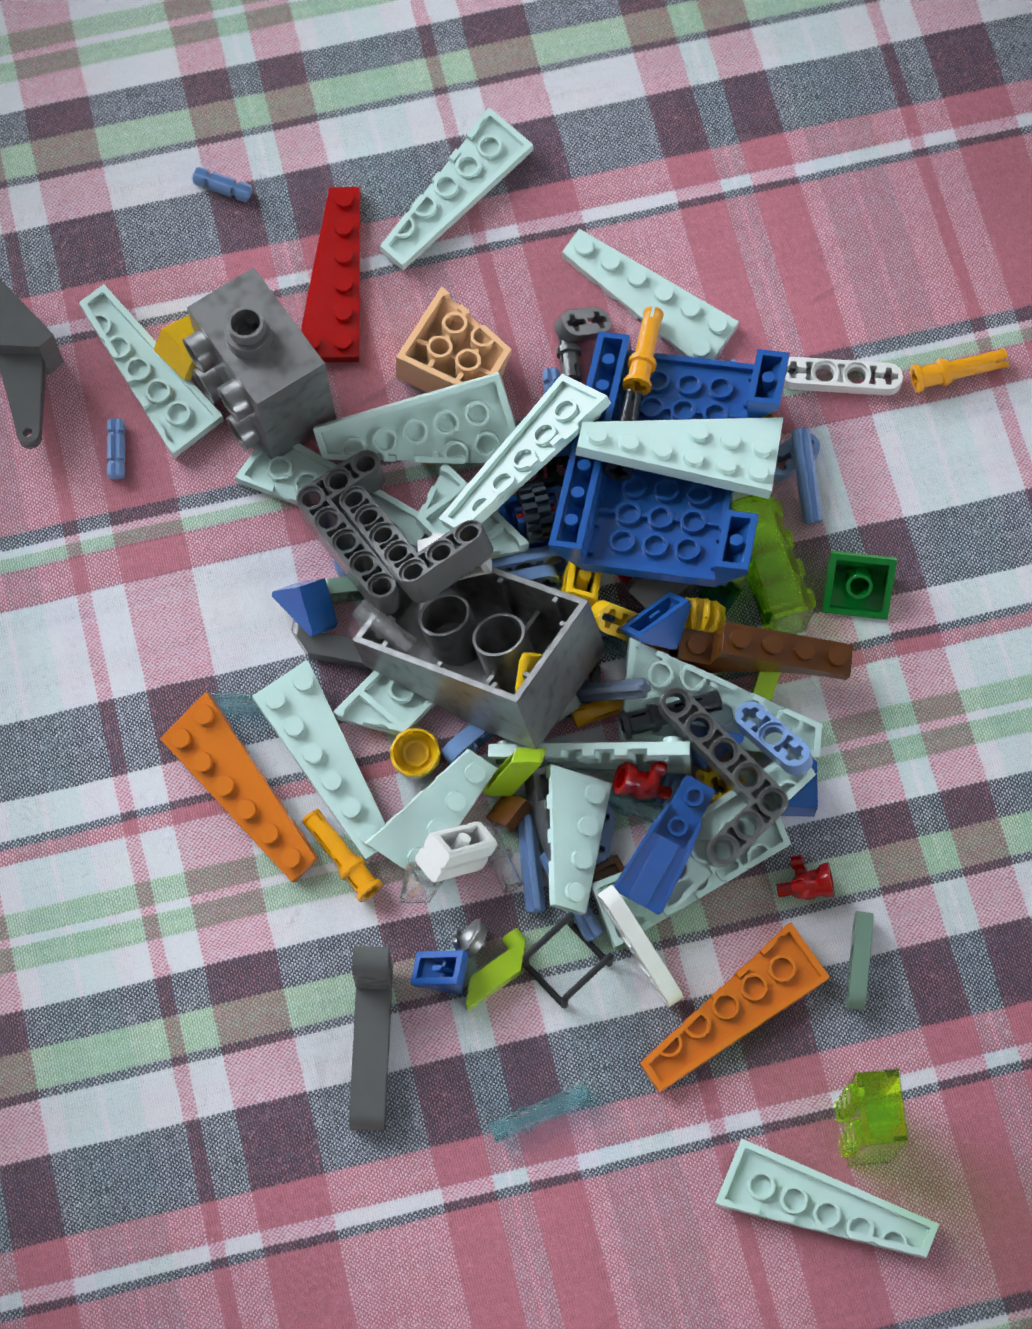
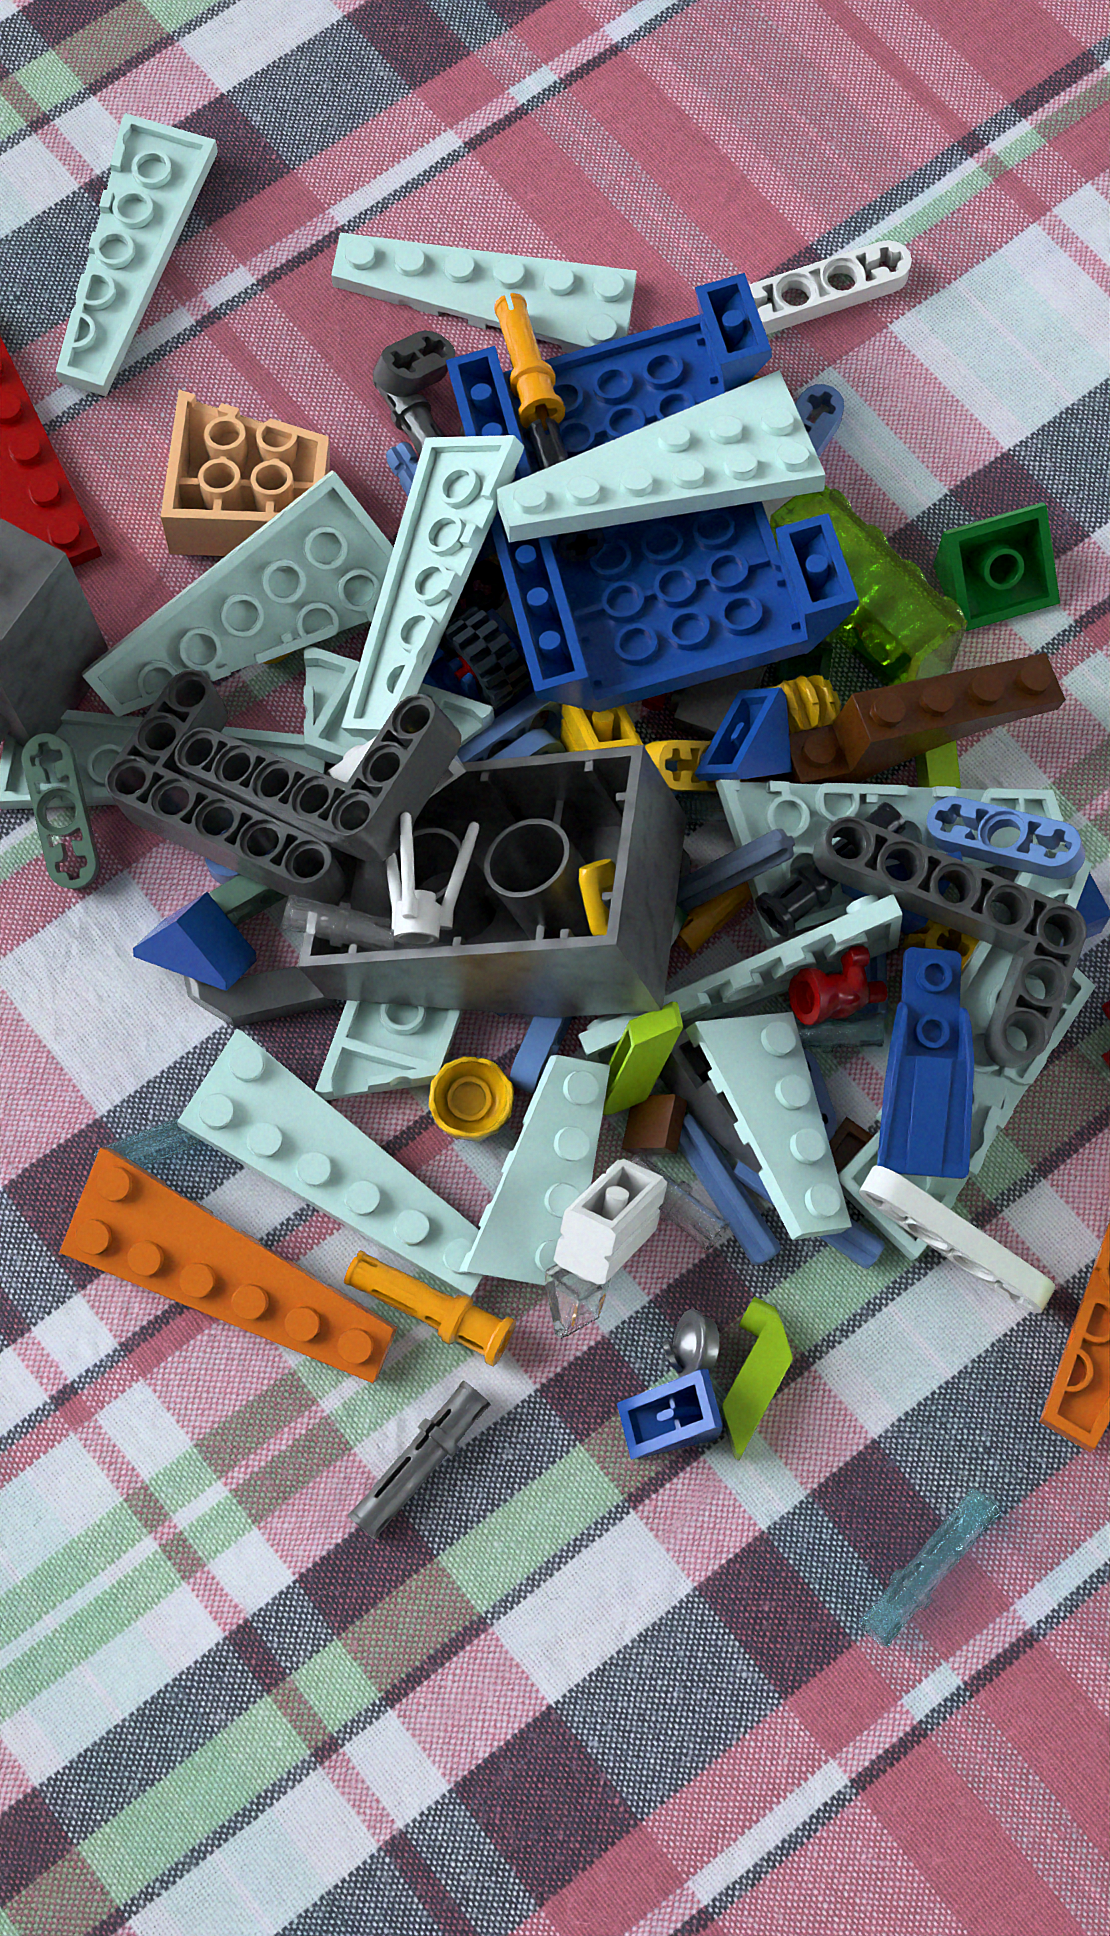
camera: 25 degrees left, 0 degrees up
dark grey beam [349,946,393,1131] -> none
black piece [522,912,614,1008] -> none
medium blue axle [791,428,822,524] -> none
light orange pin [910,348,1009,393] -> none
none -> sand green beam [22,733,100,890]
none -> flat silver pin [347,1380,491,1540]
none -> white plant [386,812,479,946]

